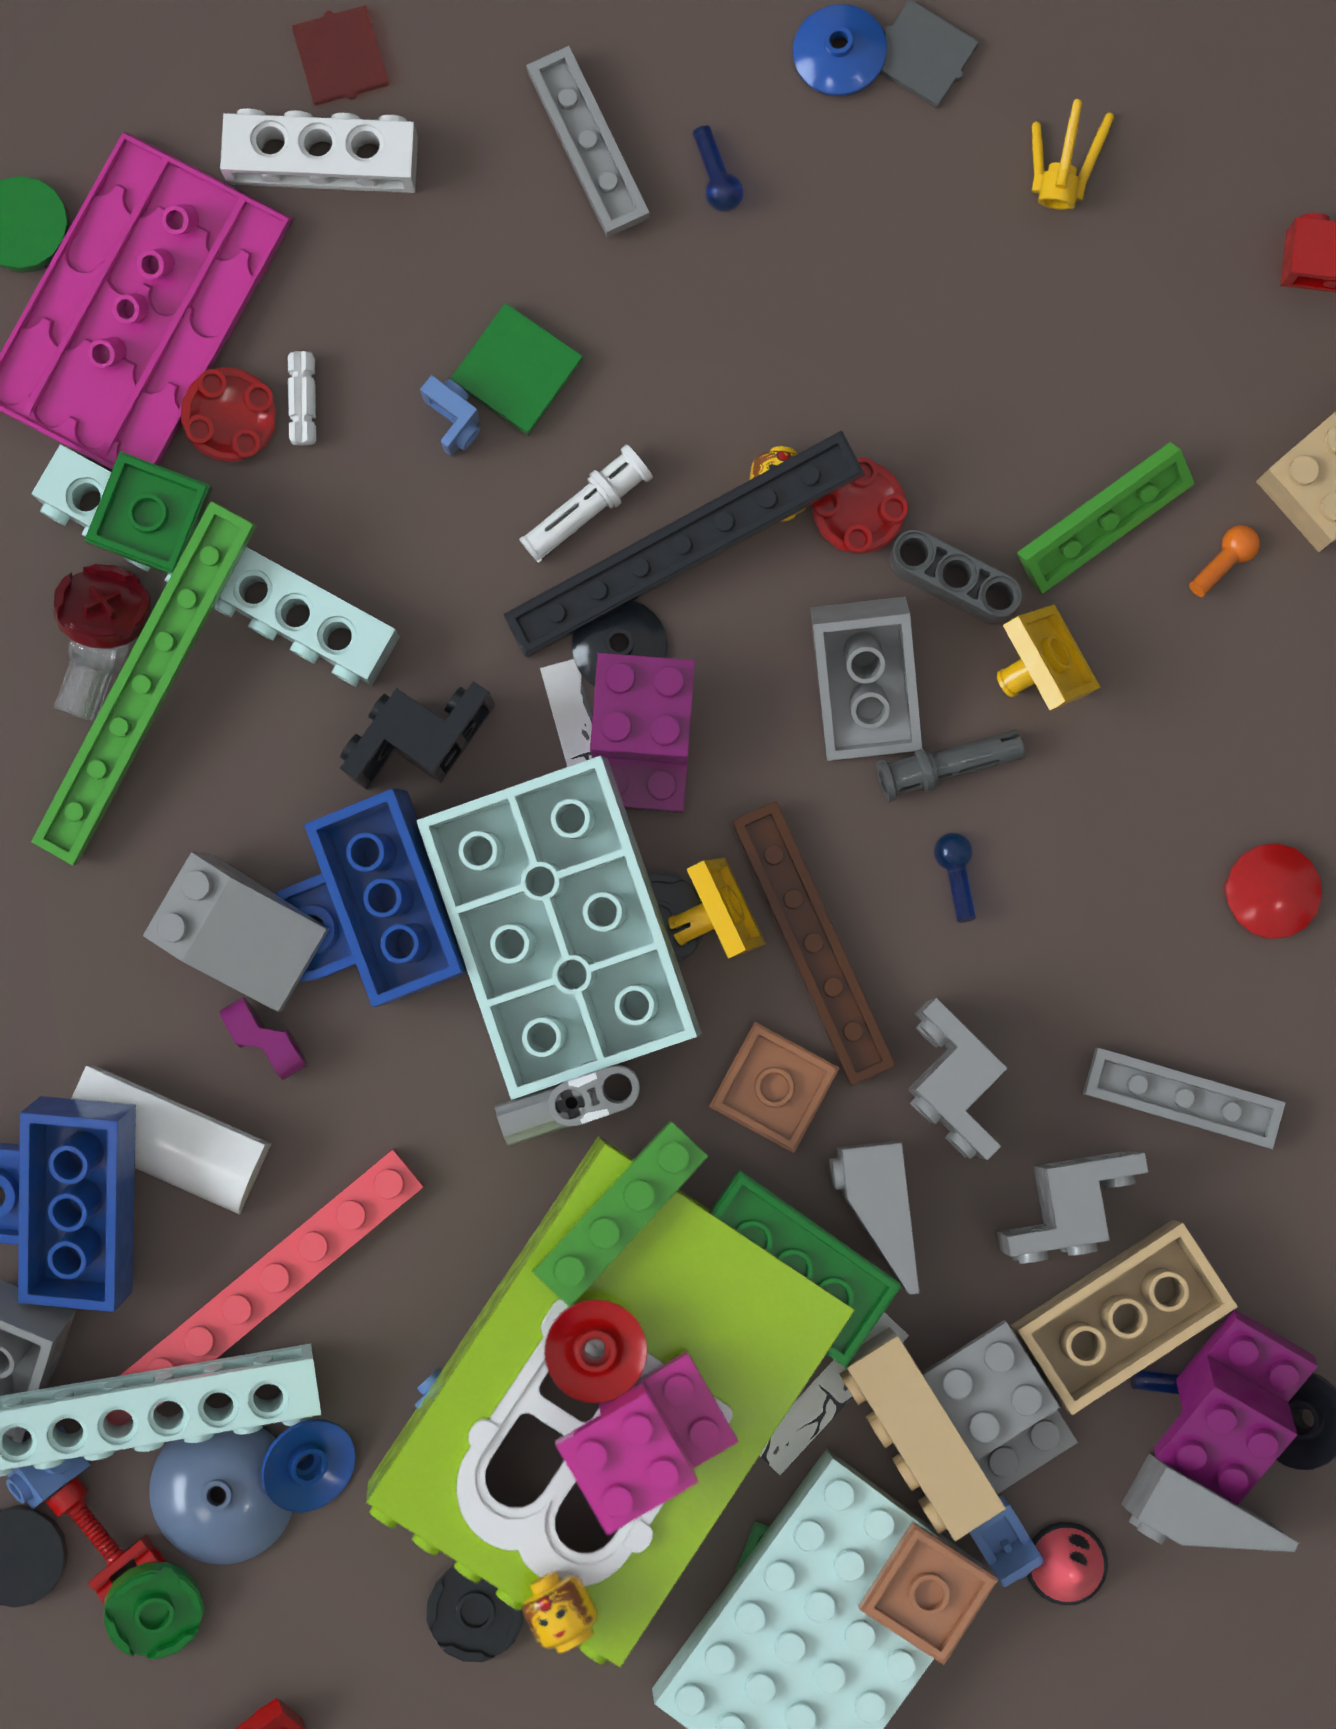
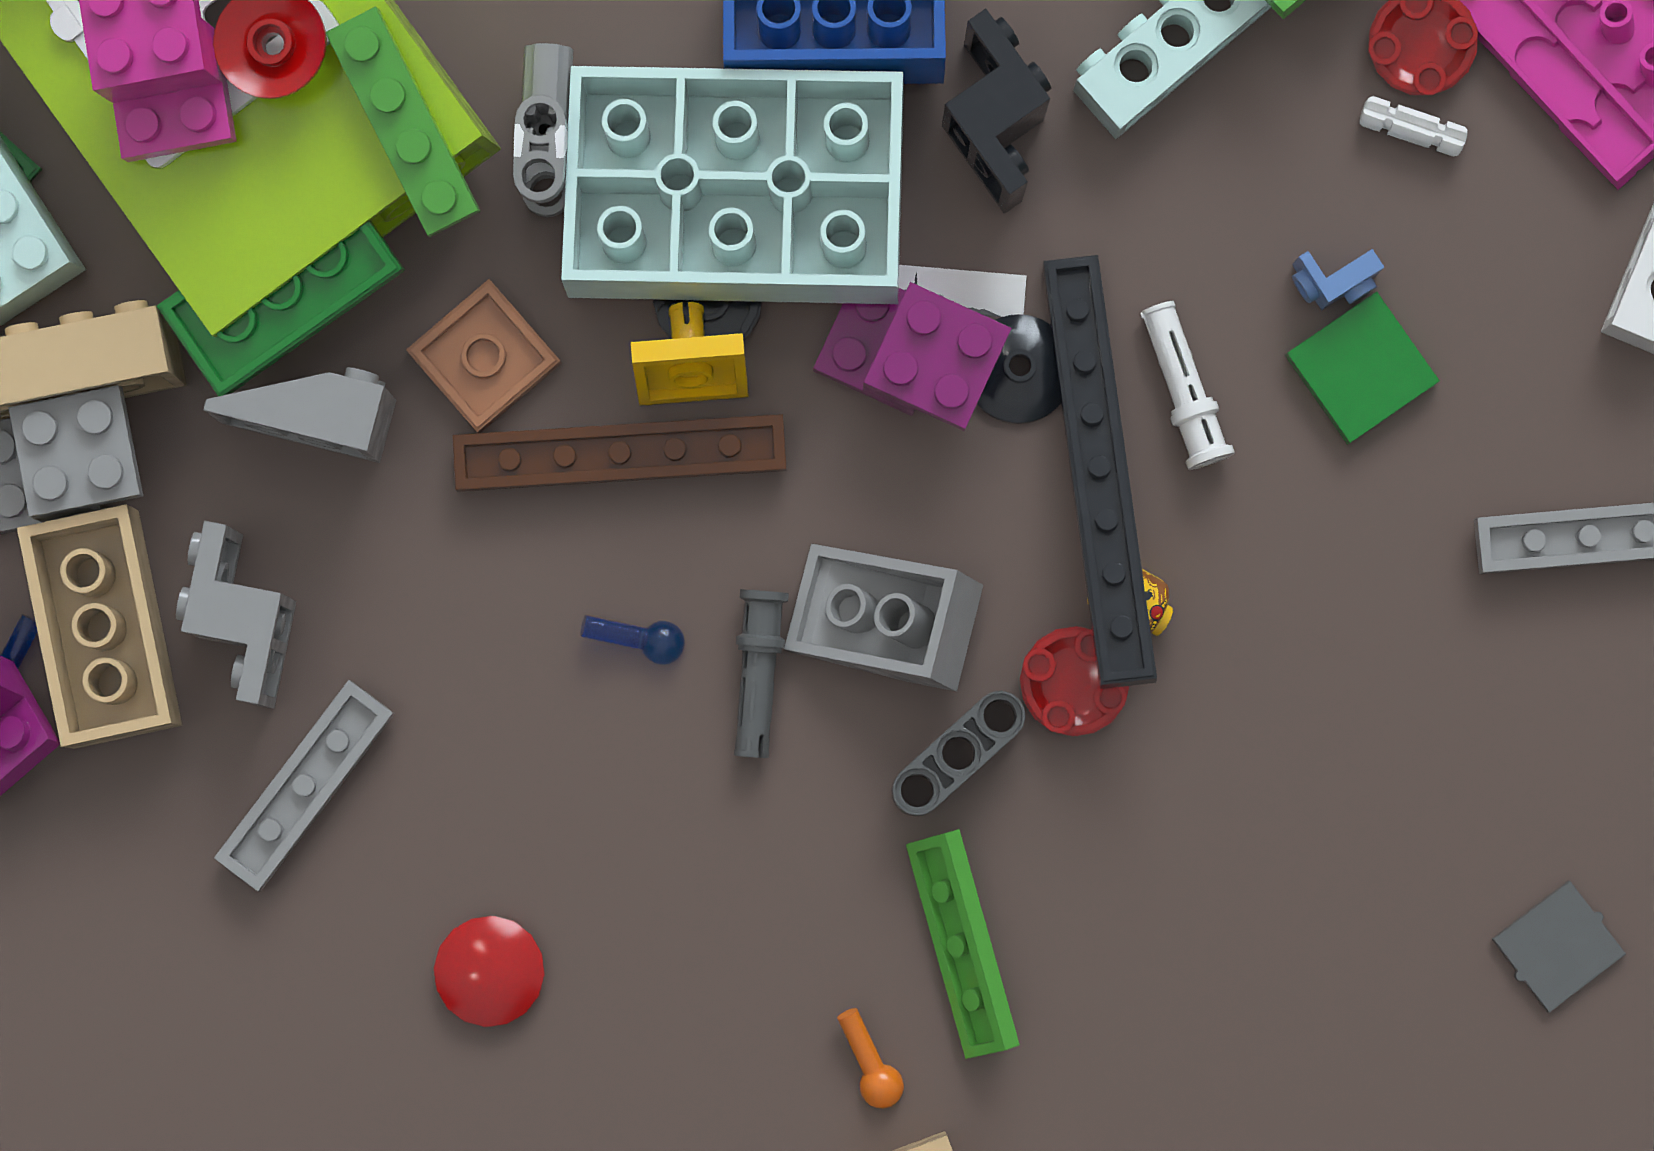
camera: 110 degrees right, 0 degrees up
clear blue bar [693,125,743,212] -> none
white sticker [759,1312,909,1475] -> none
blue dish [793,4,887,96] -> none
light grey bracket [907,998,1007,1160] -> none
yellow tile [997,604,1101,711] -> none
yellow plant [1031,99,1114,210] -> none

